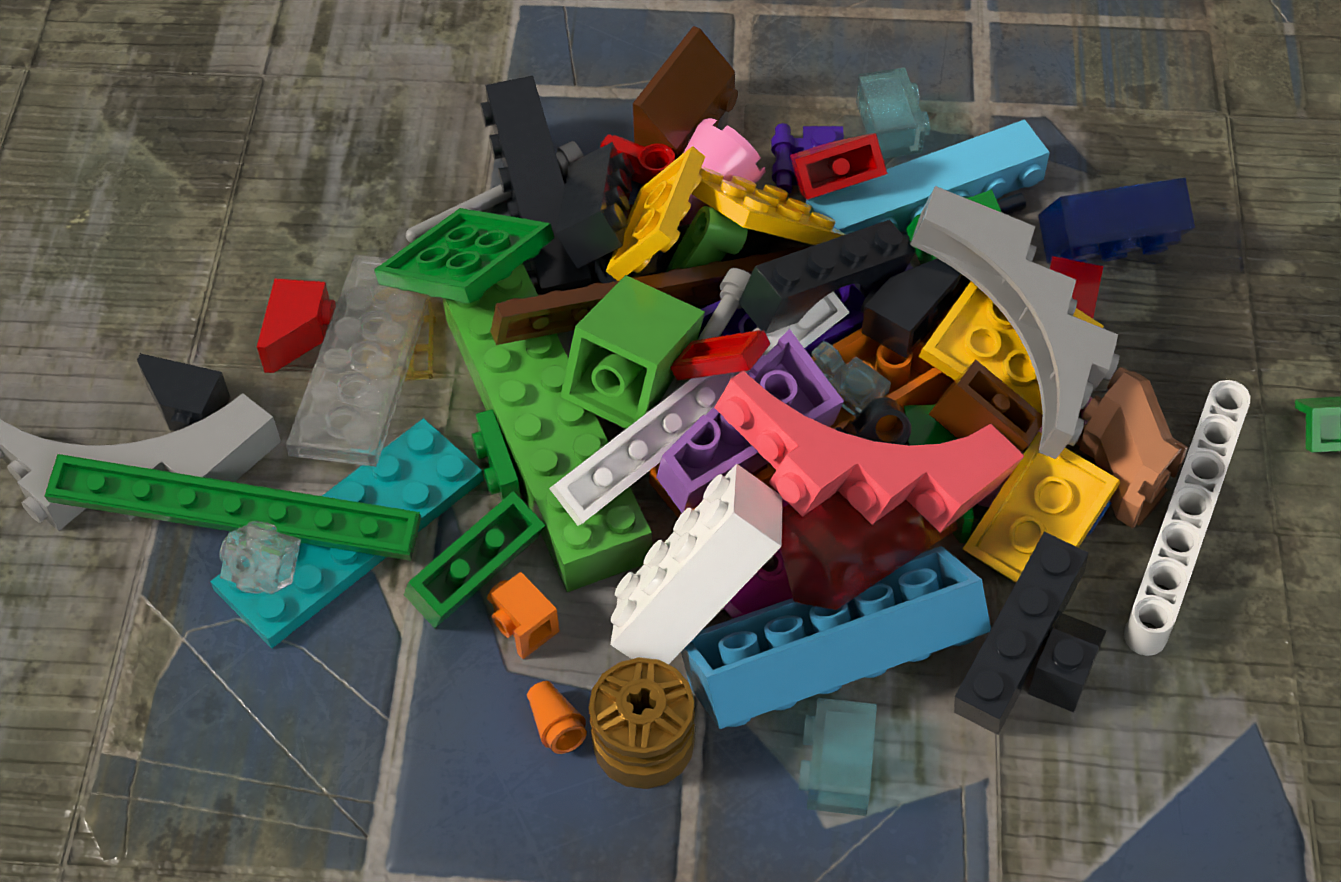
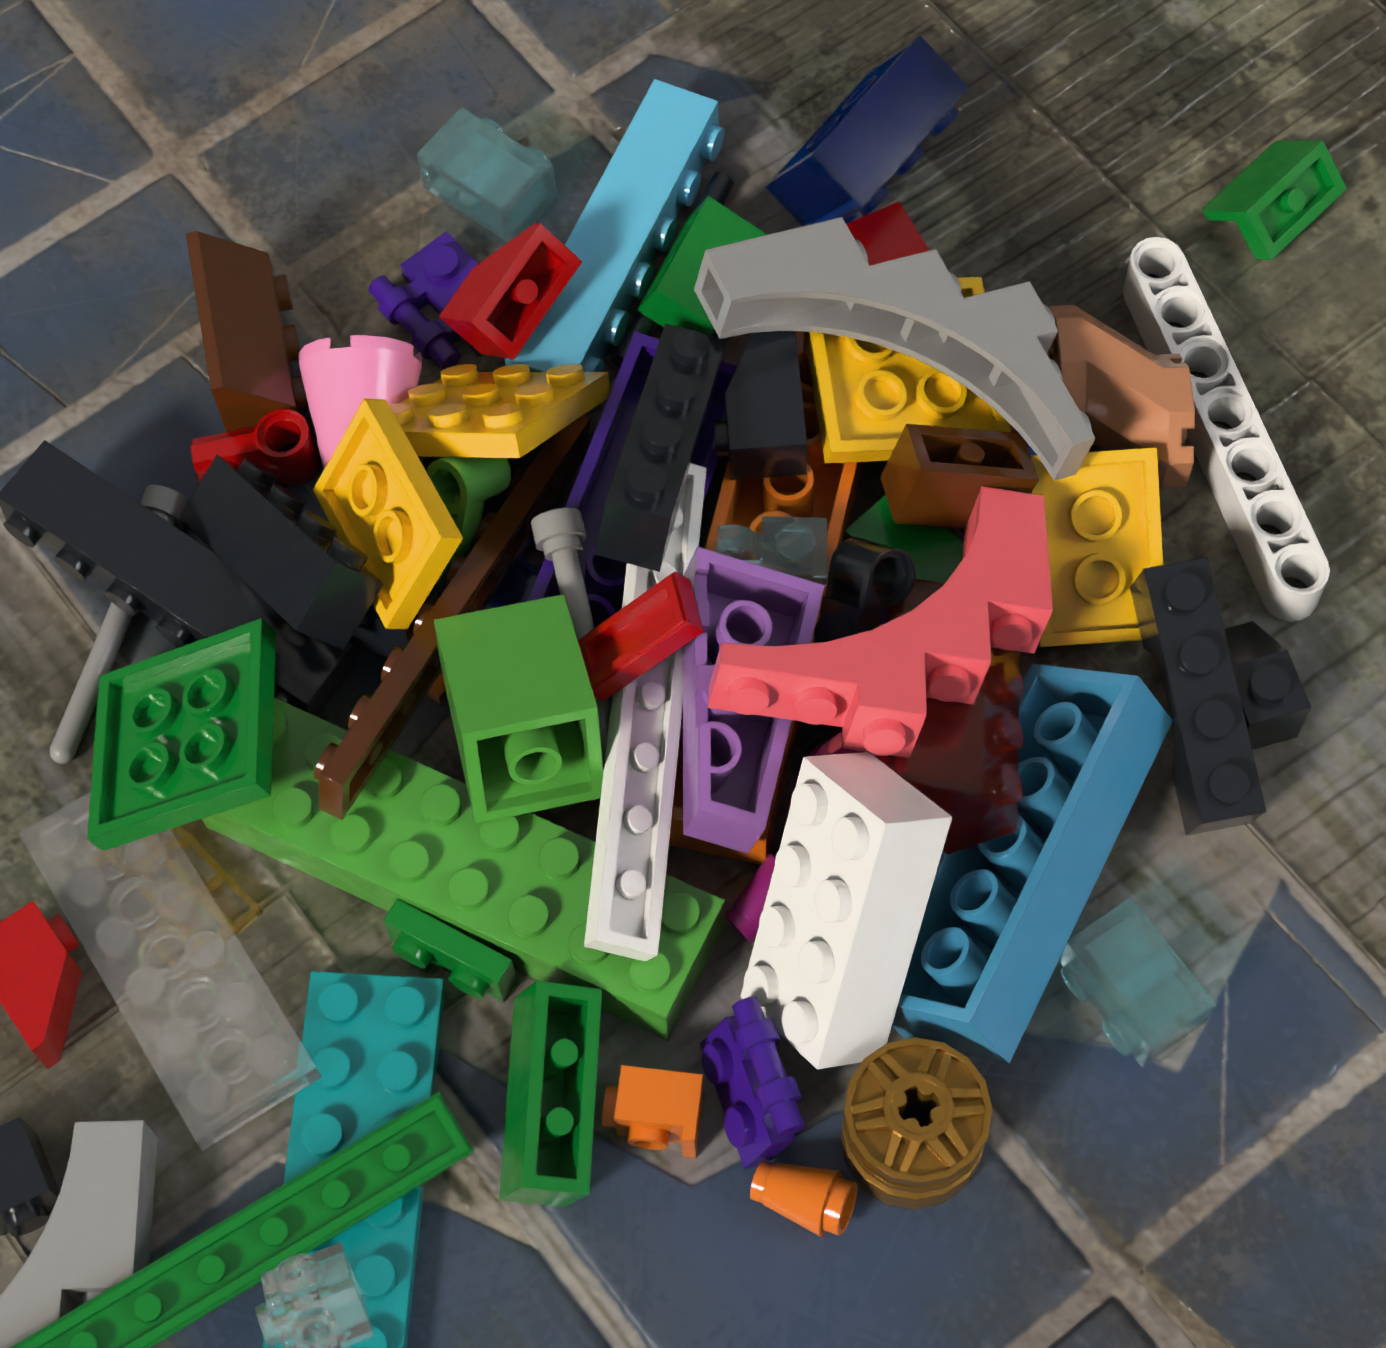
camera: 40 degrees left, 10 degrees up
none -> dark purple plate [700,996,805,1169]

